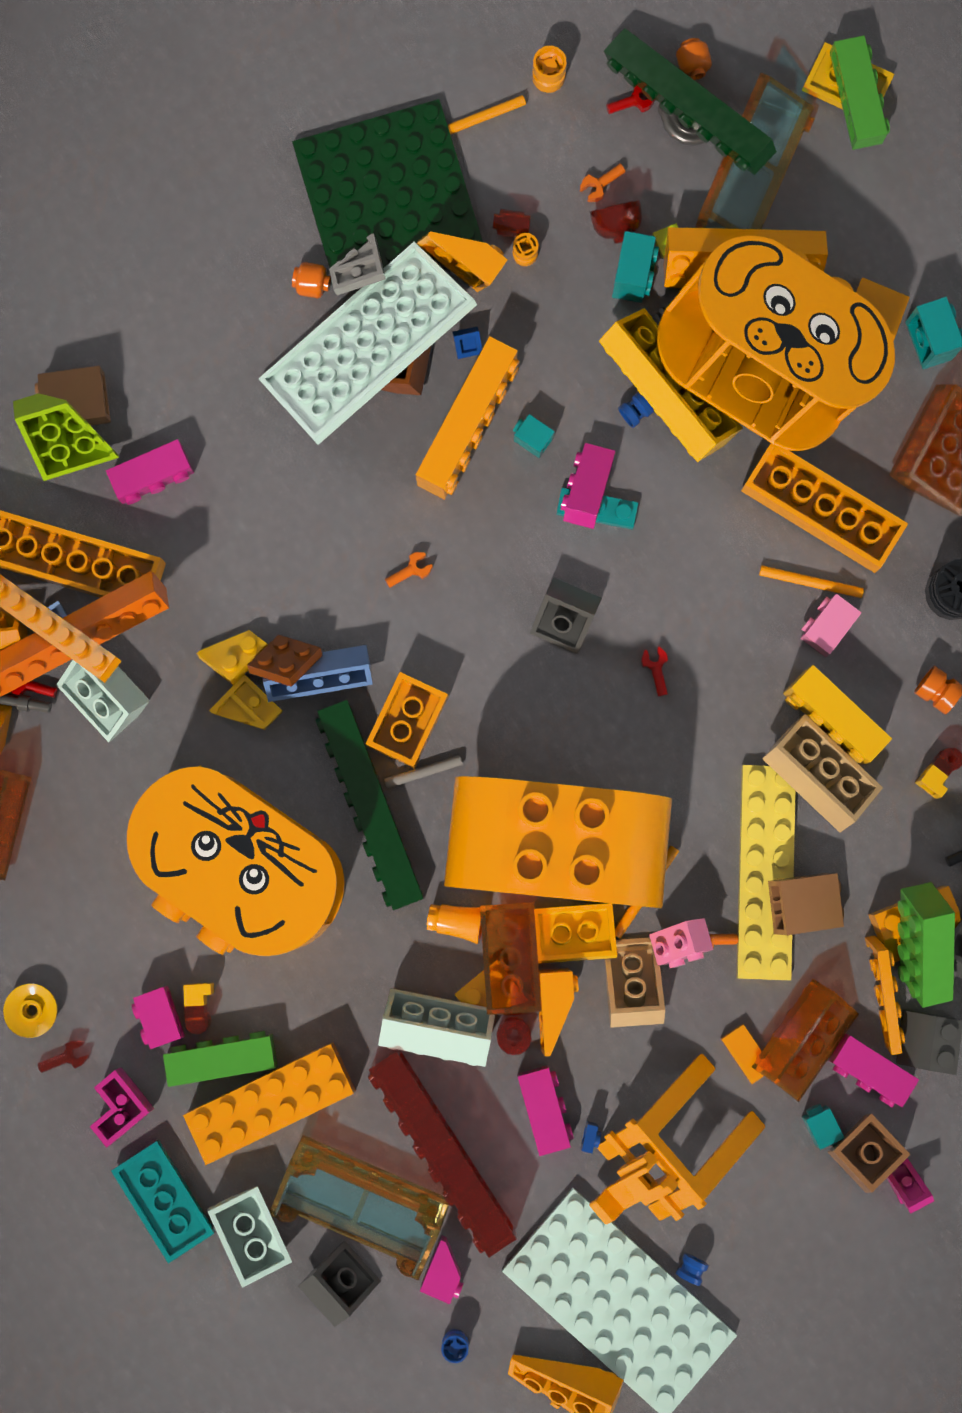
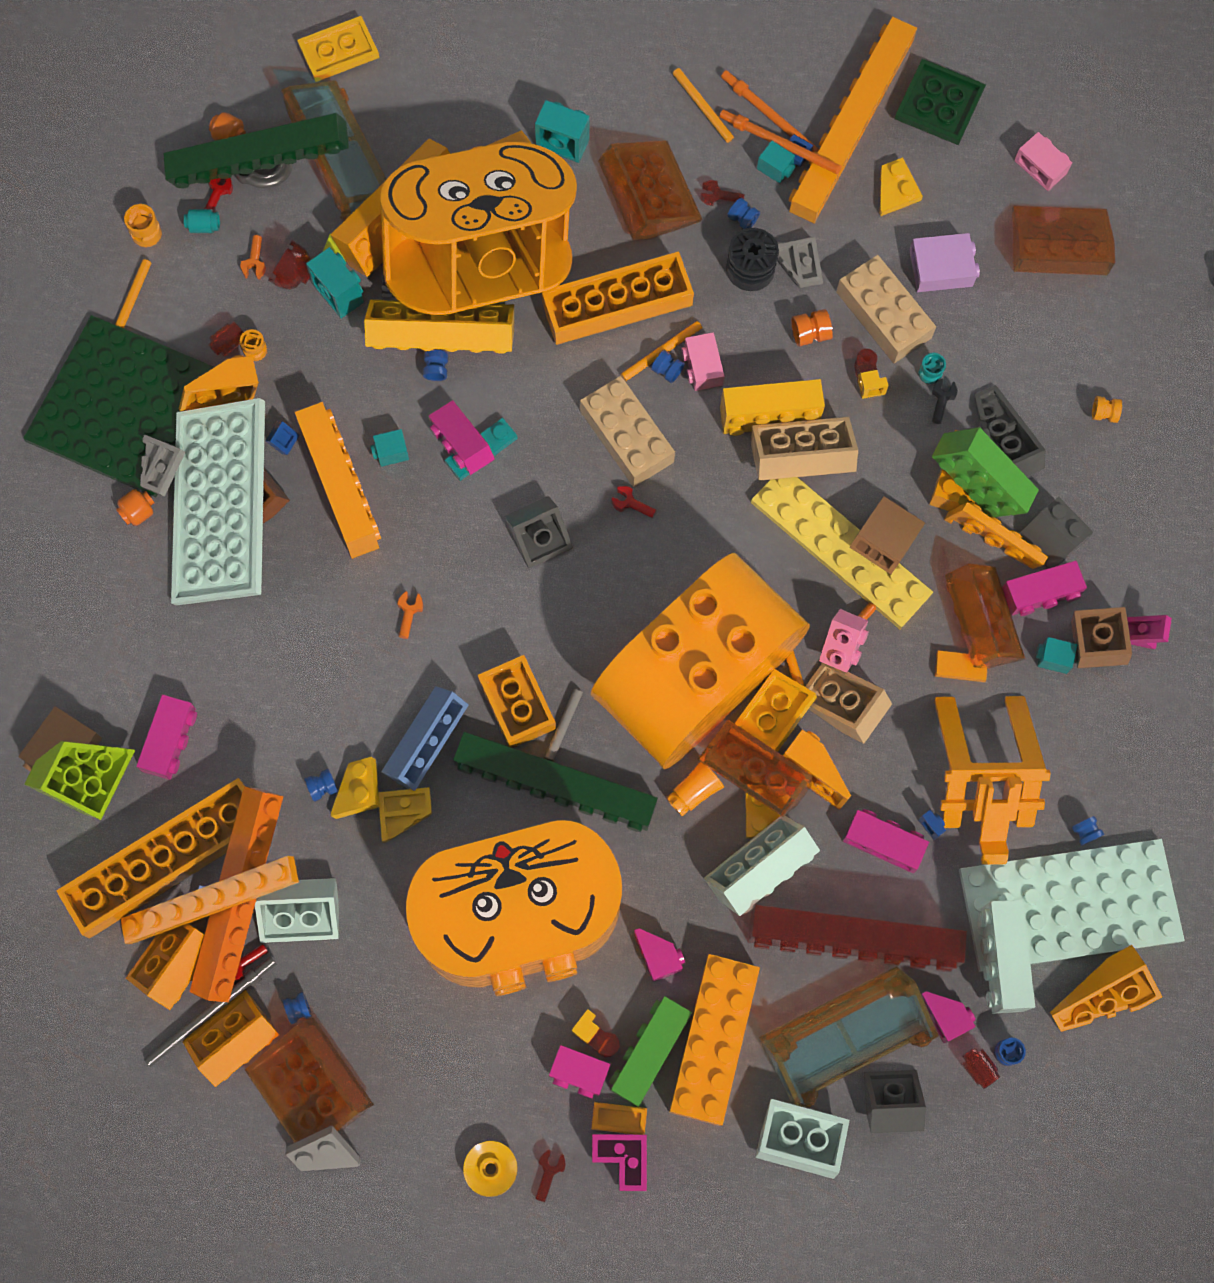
camera: 55 degrees left, 10 degrees down
teal plate [111,1140,216,1264] -> none
dark orange plate [247,634,323,687] -> none
clear red piece [497,1017,532,1055] -> none
bright green brick [830,35,890,150] -> none
none -> teal brick [184,209,220,233]
none -> blue wheel [283,992,312,1024]
none -> blue wheel [304,769,338,802]
none -> tan brick [580,376,675,488]
none -> light orange tile [591,1102,647,1135]
none -> dark pink slope [634,928,685,982]
none -> blue wheel [651,350,685,383]
none -> clear red brick [962,1047,1000,1089]
none -> light aqua brick [978,899,1035,1014]

